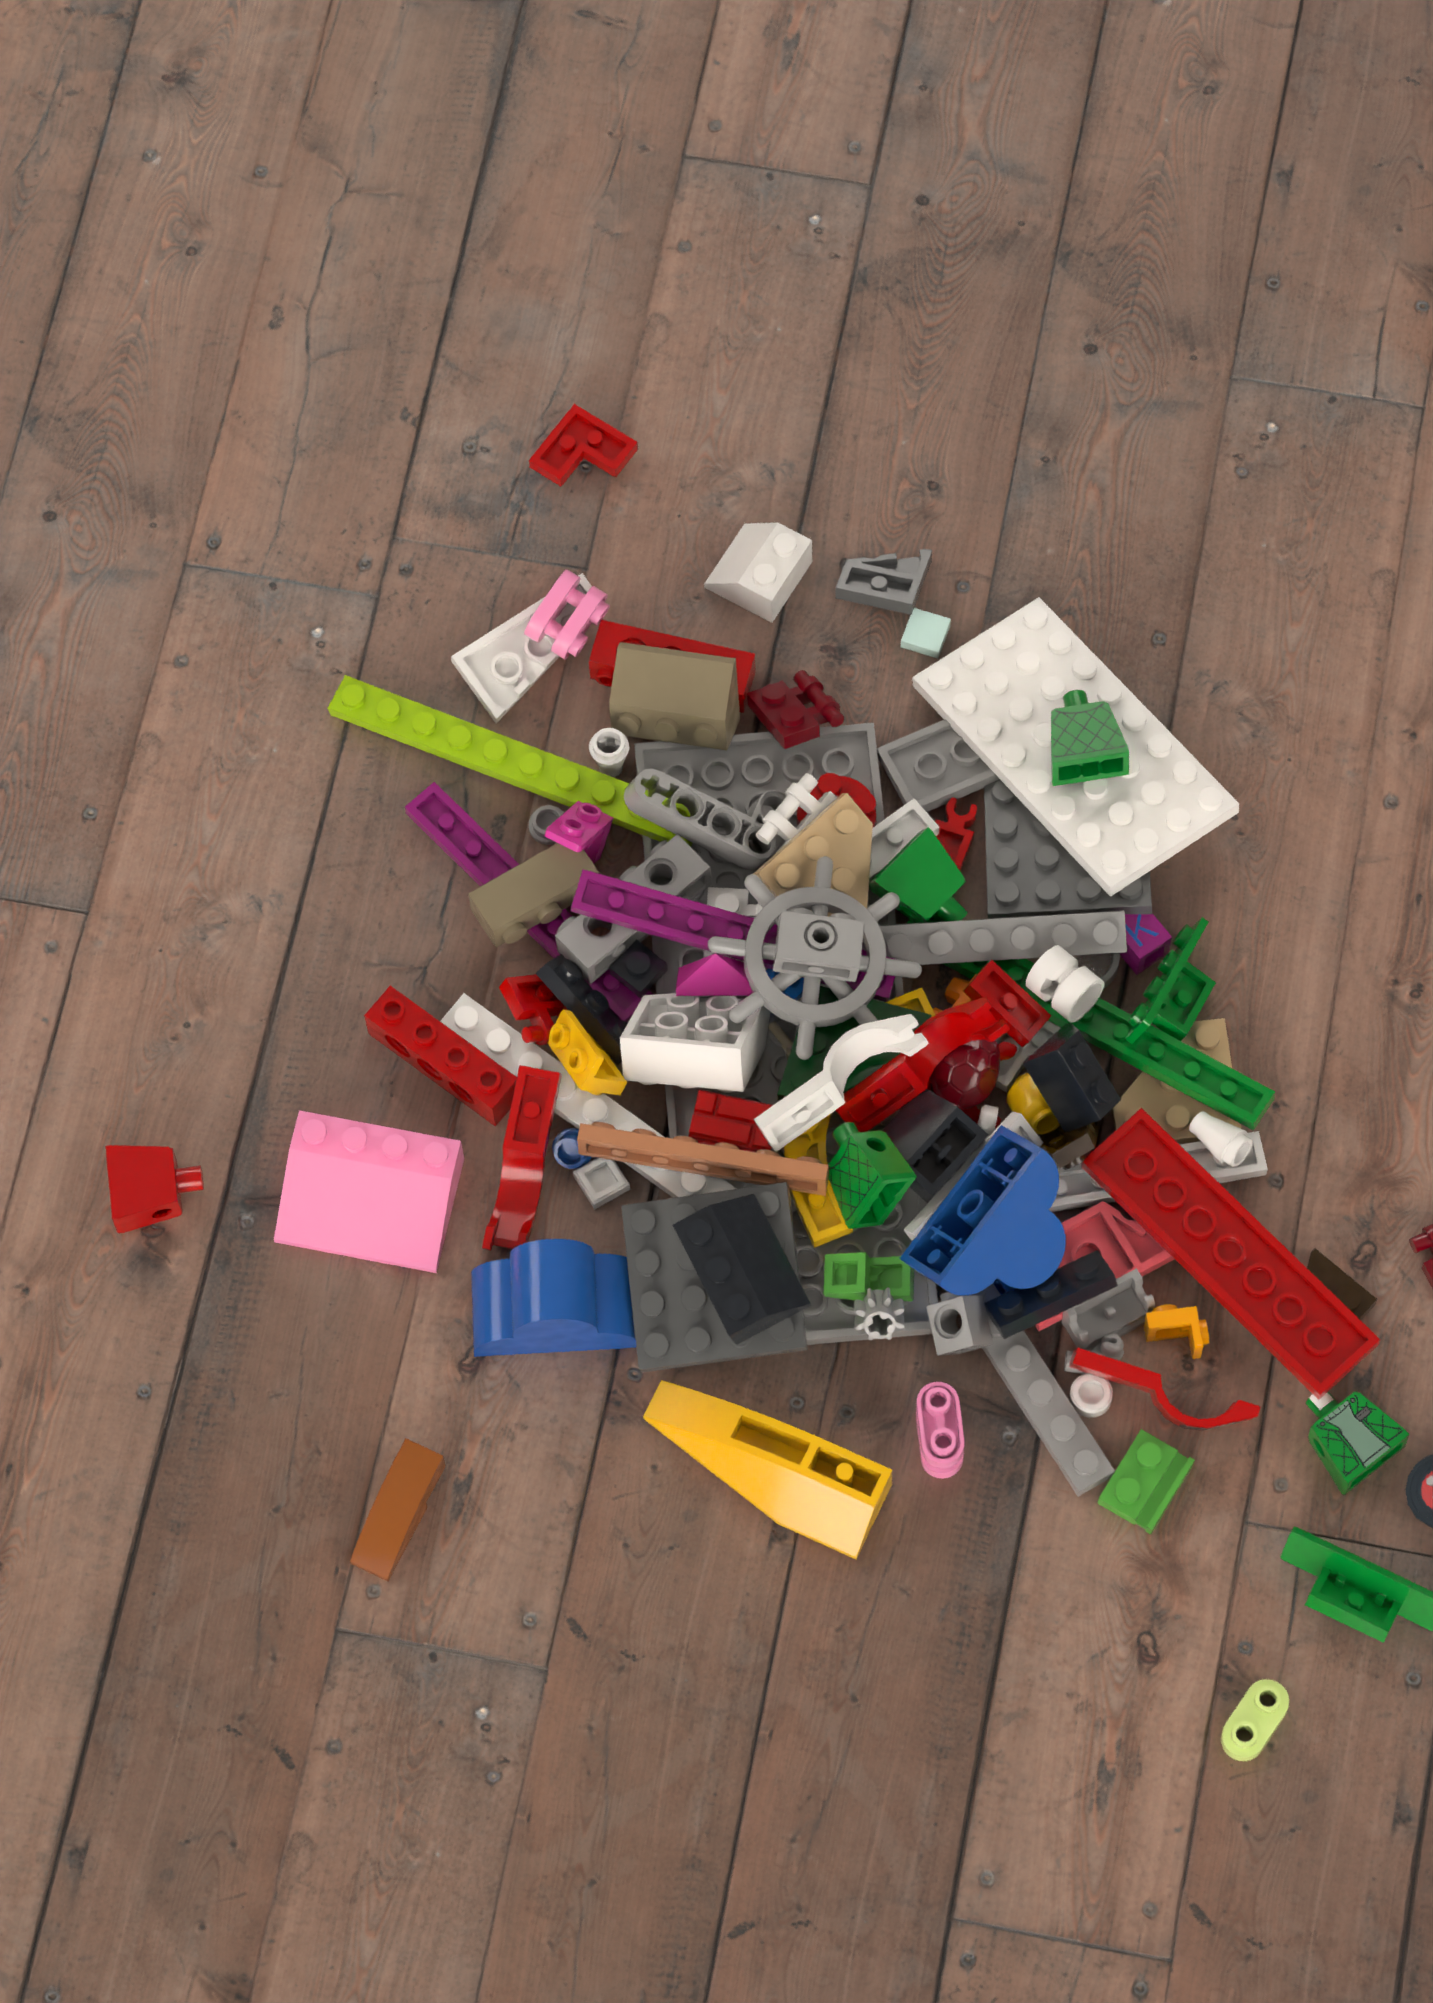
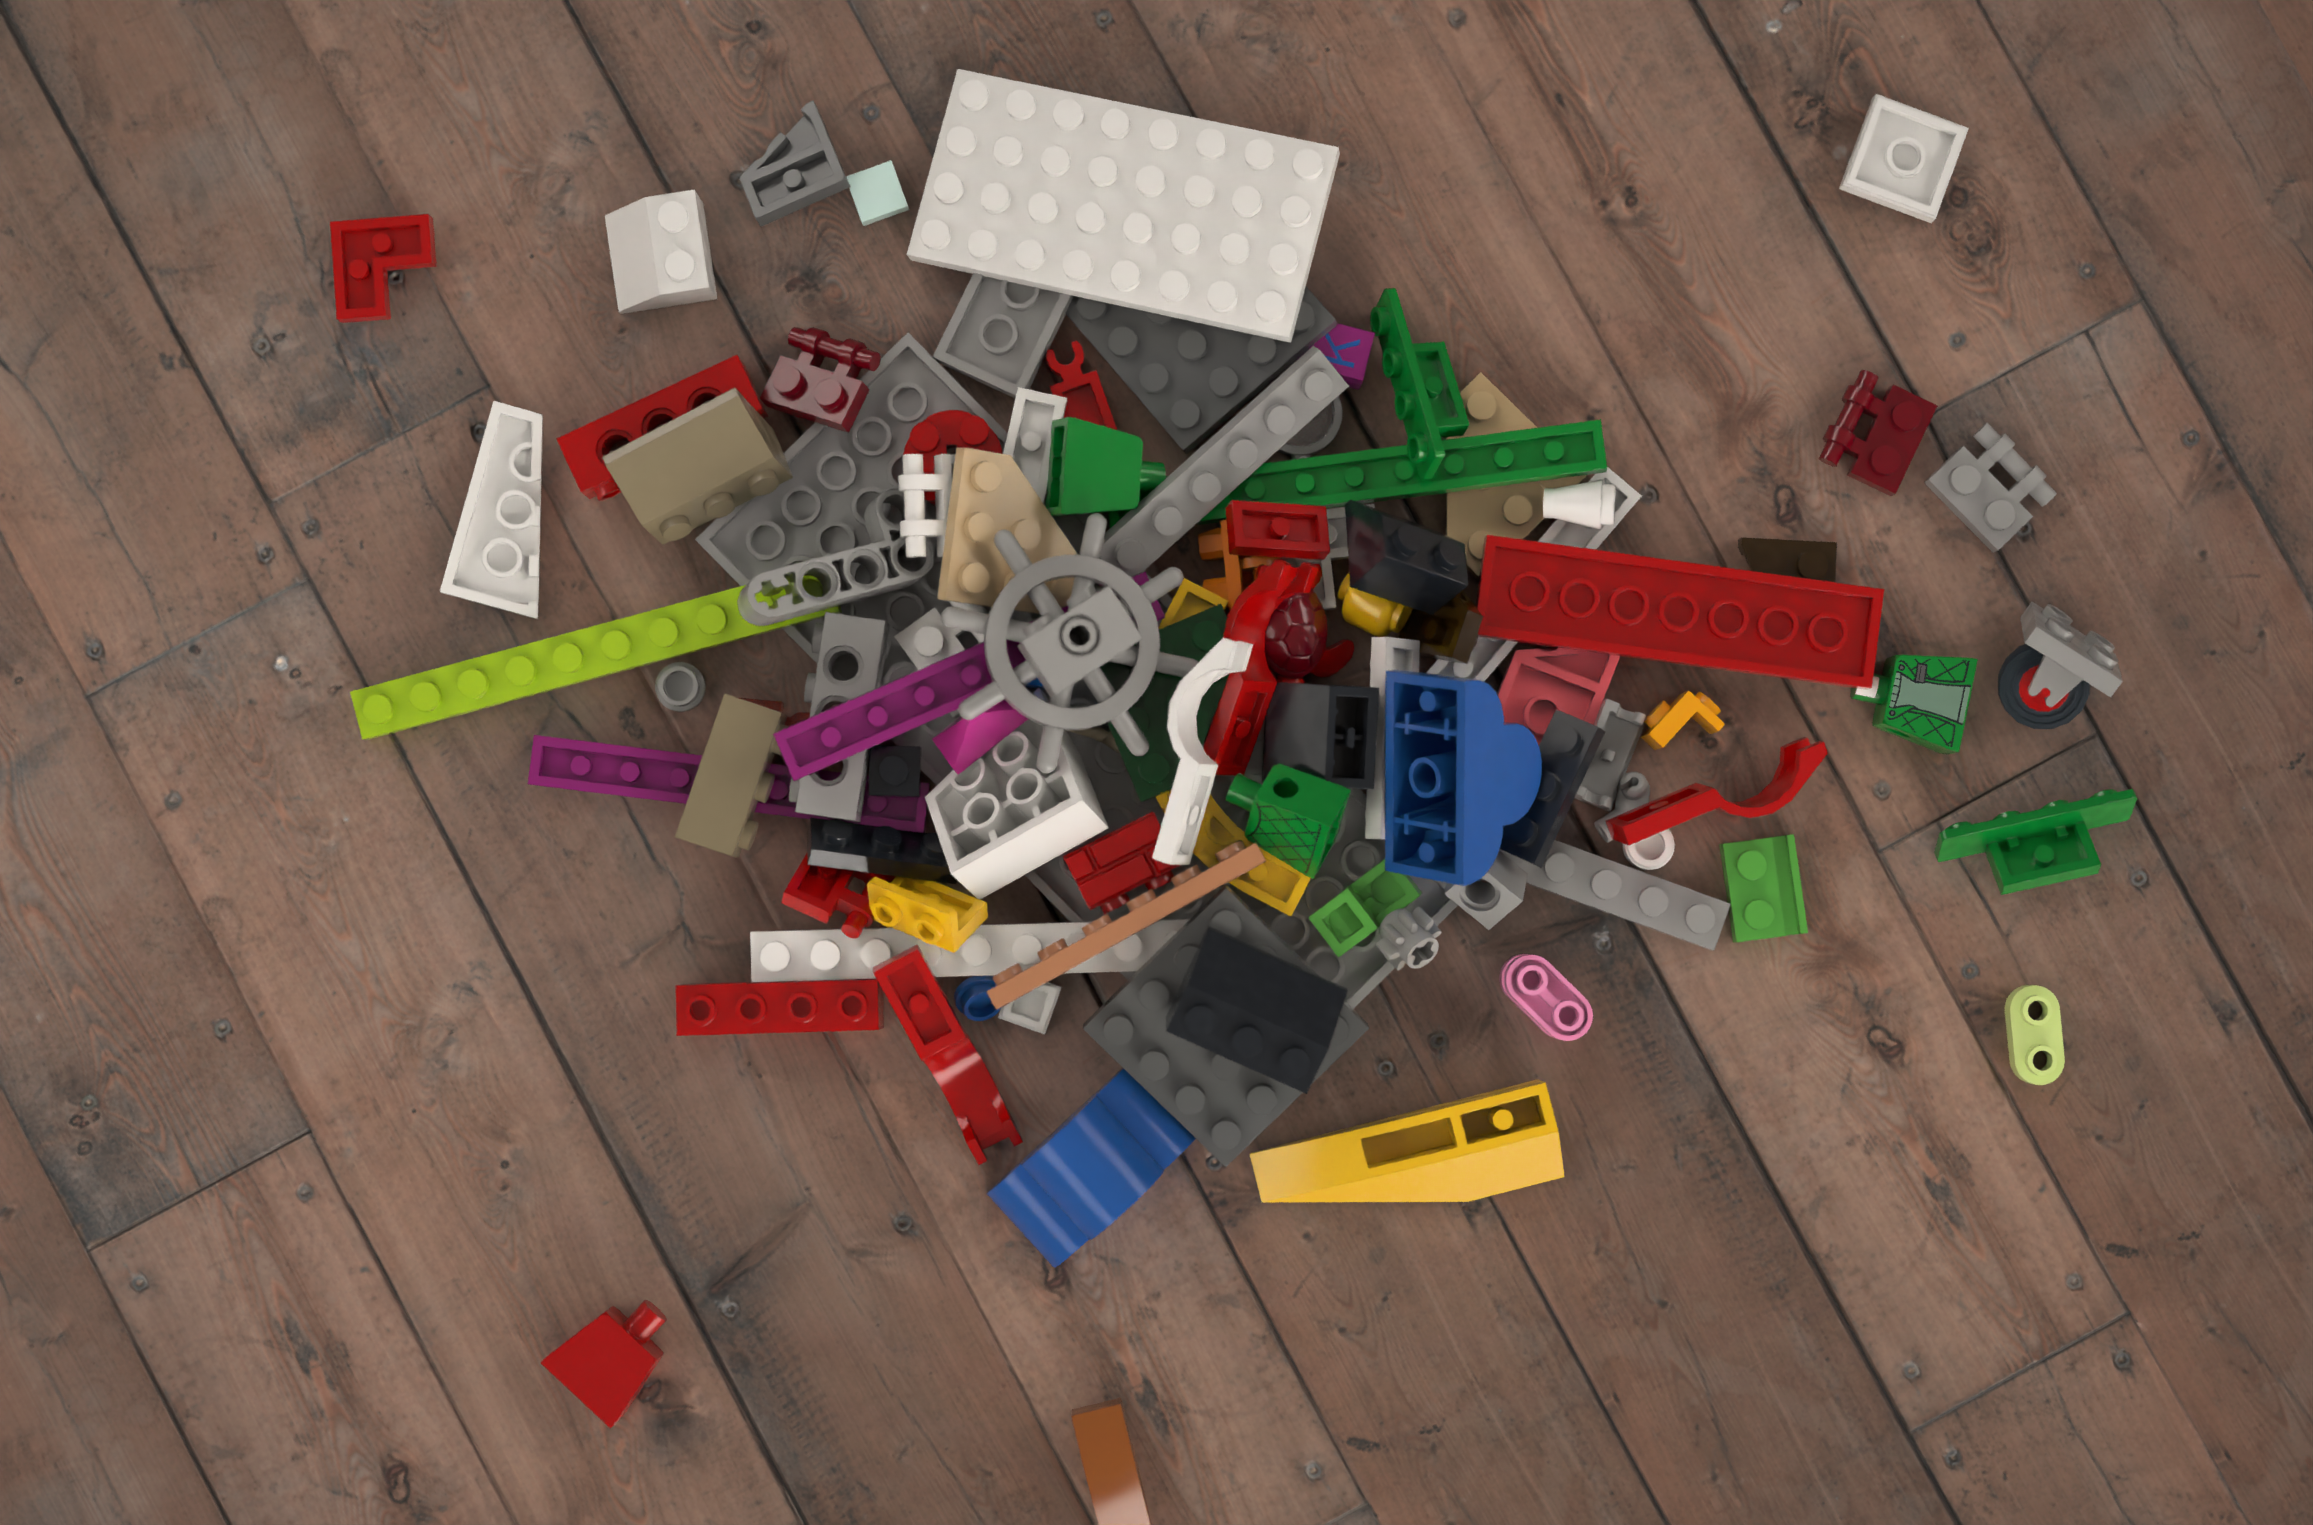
camera: 45 degrees left, 20 degrees up
bright pink slope [274,1110,464,1273] -> none
bright pink brick [524,569,610,660] -> none
dark pink bracket [544,801,613,864] -> none
white cone [589,728,629,777] -> none
white tile [977,1105,999,1138] -> none
white wheel [1026,945,1104,1023] -> none
green torso [1051,690,1129,786] -> none

